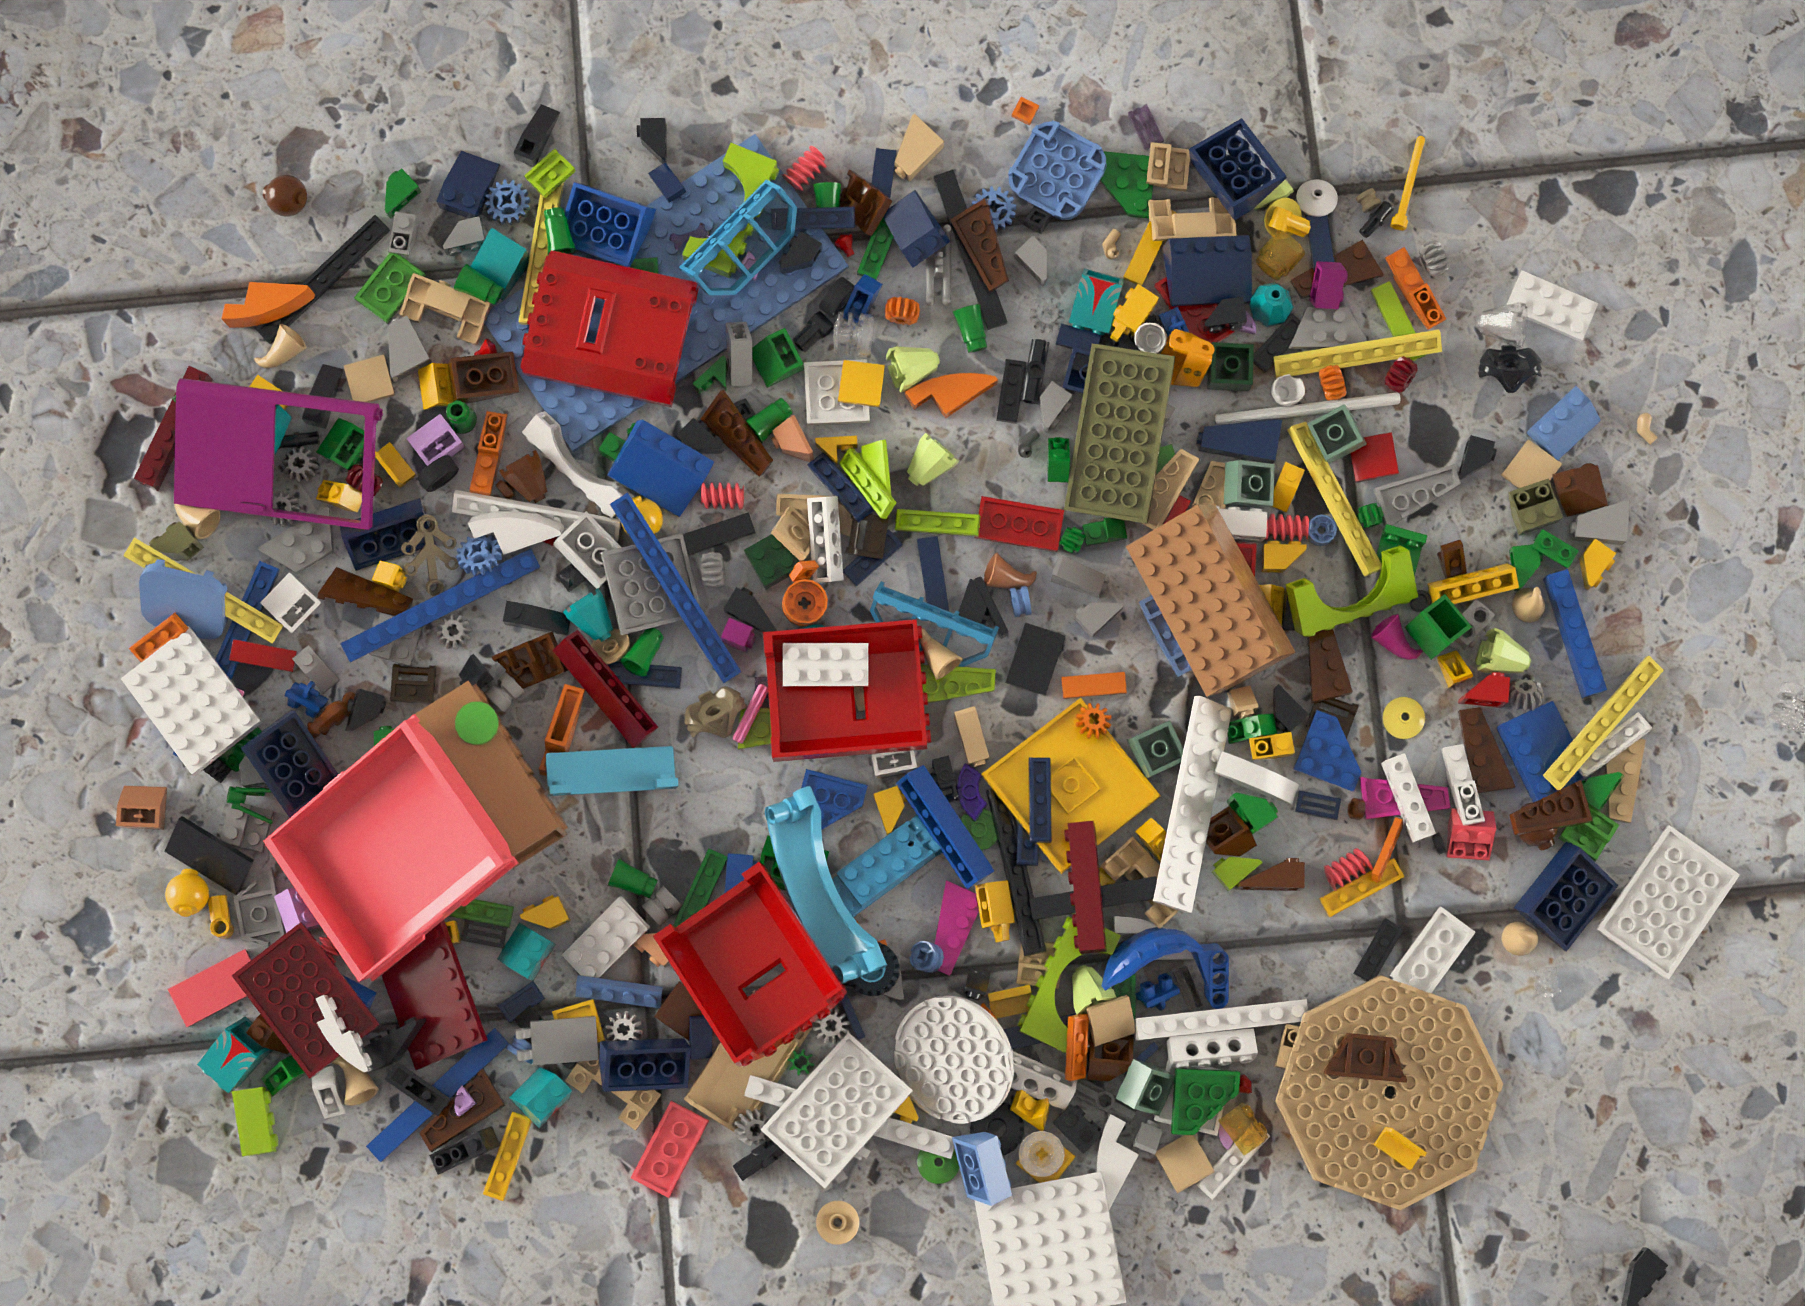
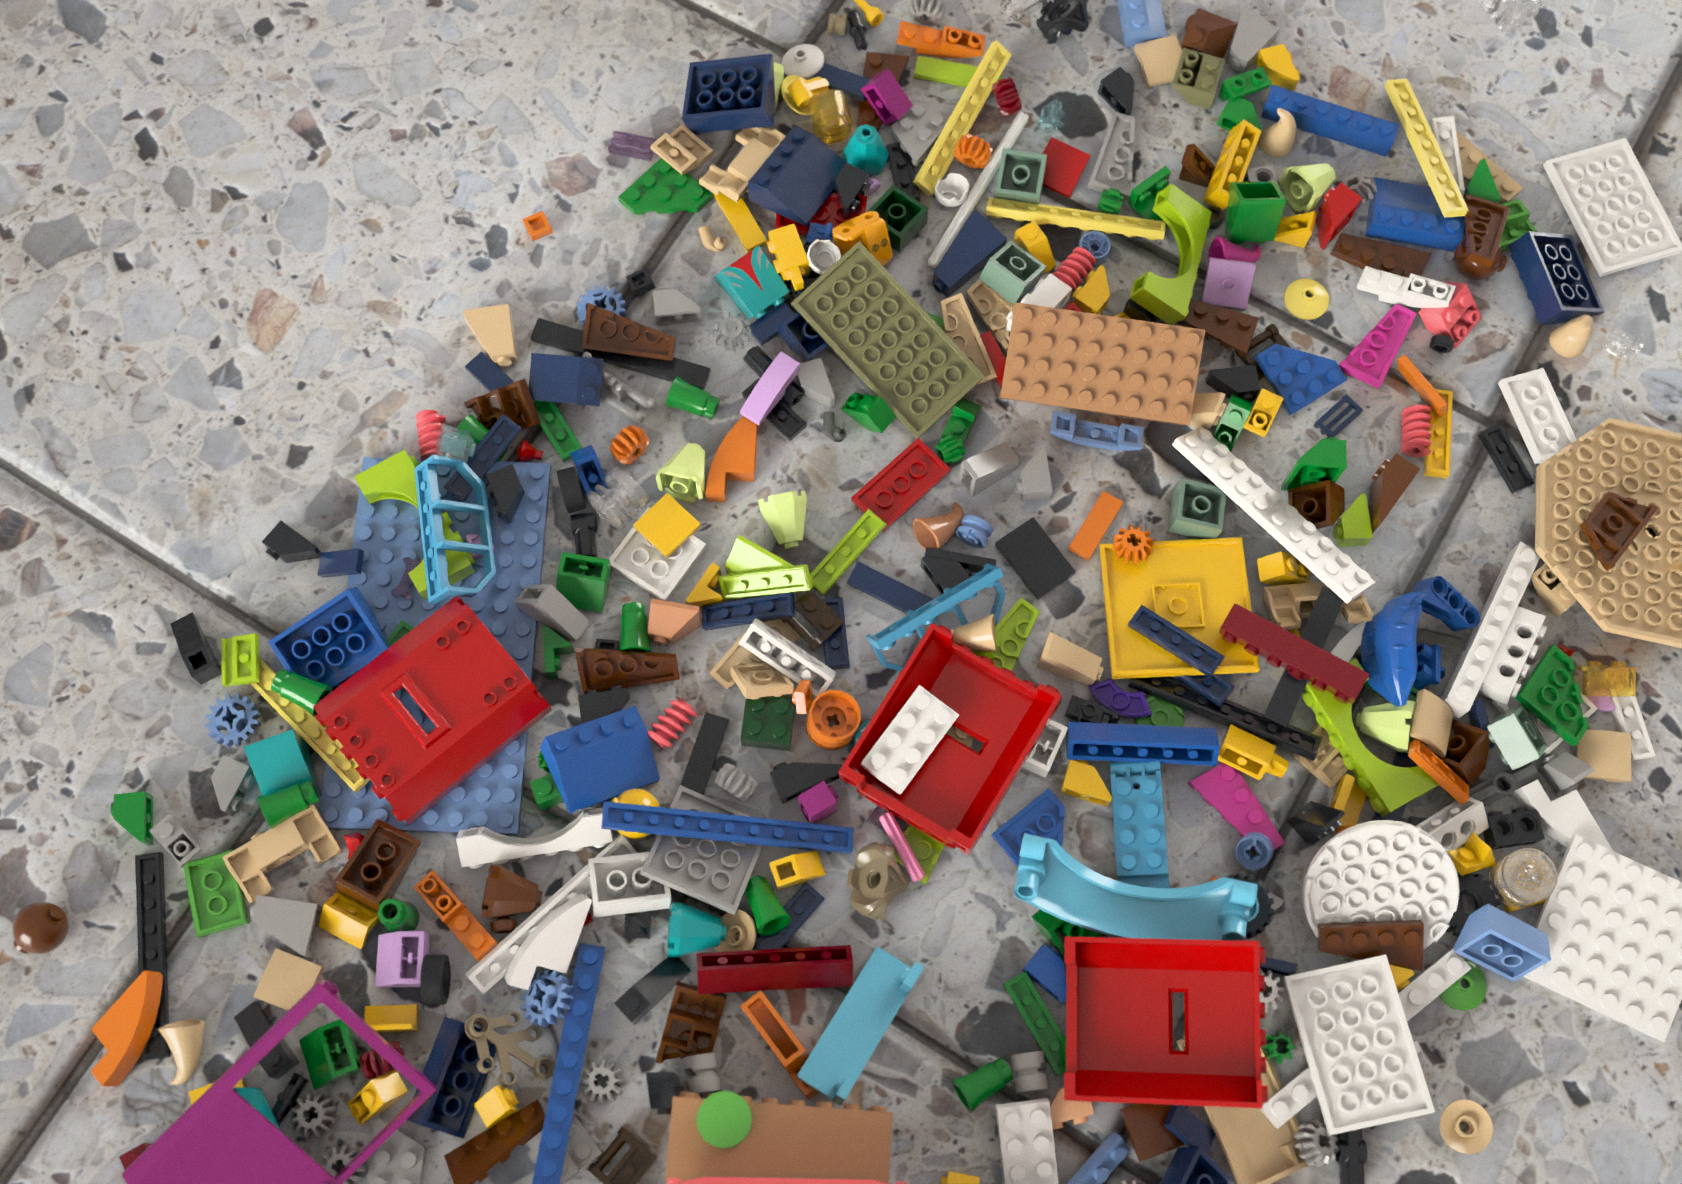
camera: 55 degrees left, 10 degrees down
dark blue slope [436,151,500,219] -> none
medium blue tile [1008,120,1107,220] -> none
white slope [1214,752,1299,805] -> none
reddish brown tile [1347,798,1366,820] -> none
white brick [1381,753,1436,843] -> none
none -> clear light blue brick [436,424,476,463]
none -> lavender slope [740,352,800,426]
none -> yellow slope [769,851,826,891]
none -> clear light blue tile [1038,99,1066,130]
none -> lavender plate [1201,257,1256,309]
none -> reddish brown wing [1317,920,1424,971]

